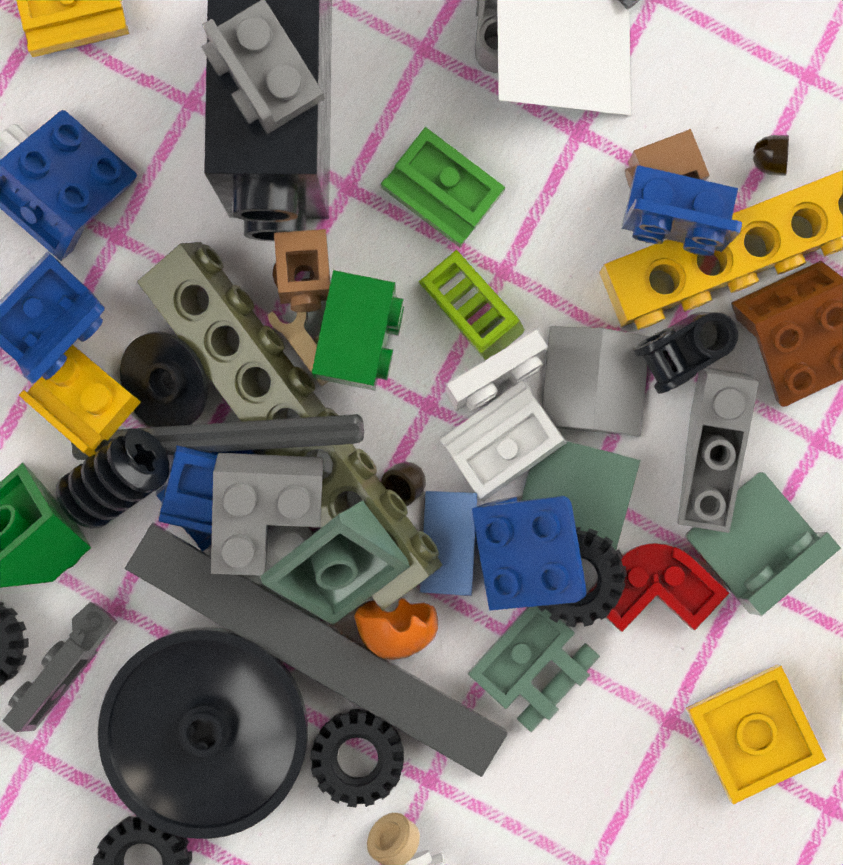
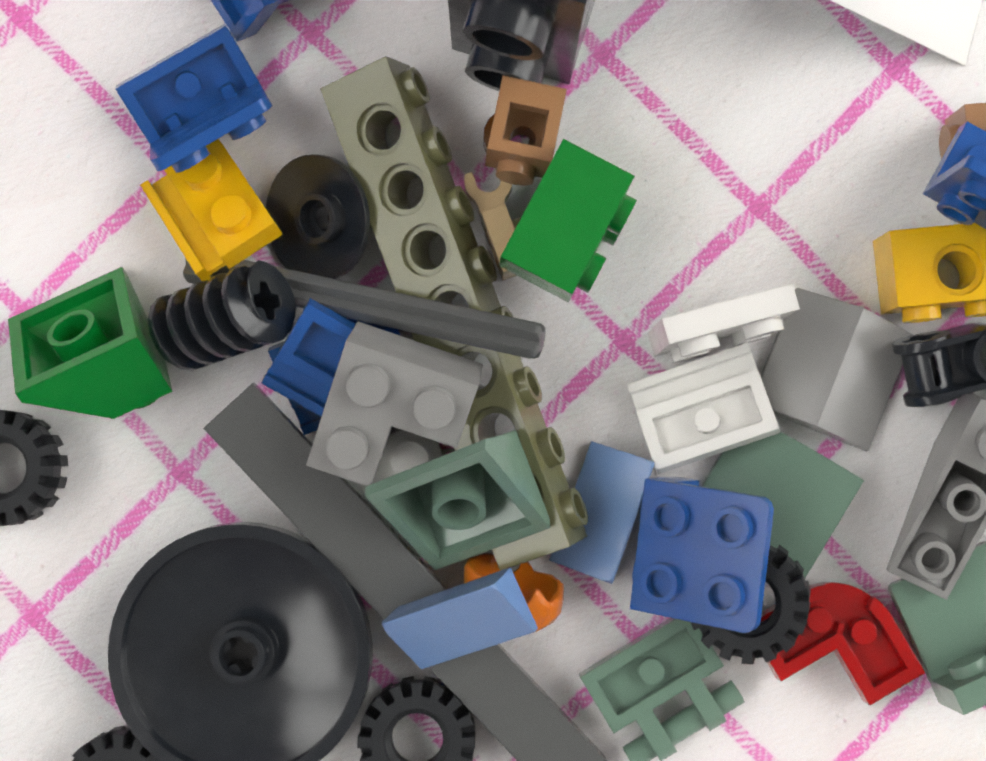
camera: 15 degrees right, 0 degrees up
dark grey hinge [2,602,118,732] -> none
bright green plate [381,127,505,248] -> none
dark brown hinge [381,461,426,506] -> none
lime slope [419,249,525,360] -> none
none -> medium blue slope [381,567,538,669]

